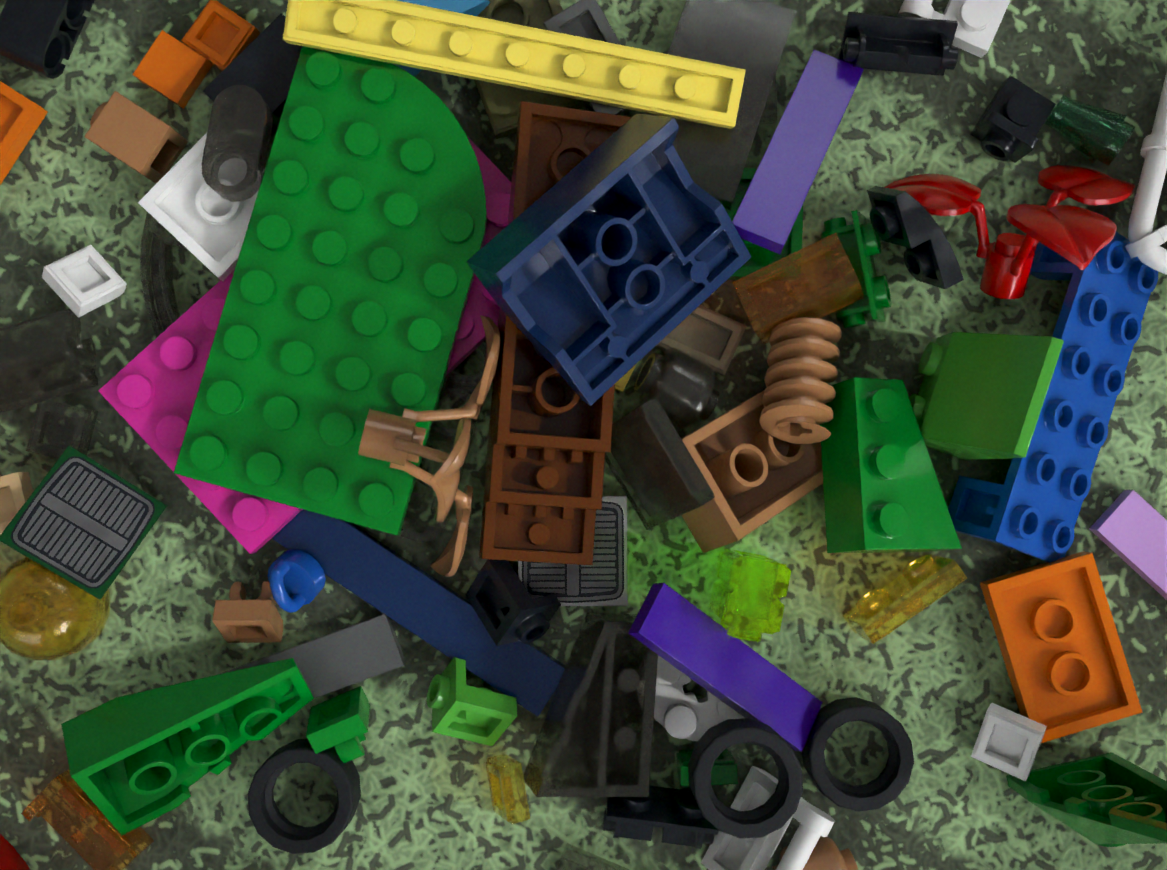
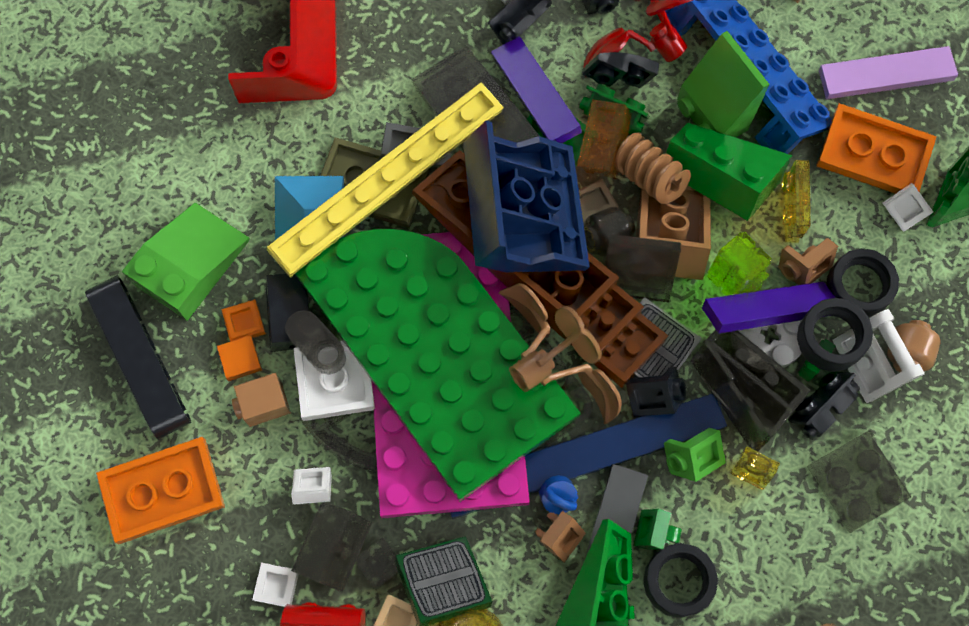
camera: 50 degrees left, 15 degrees down
none -> medium nougat bracket [778,238,838,285]

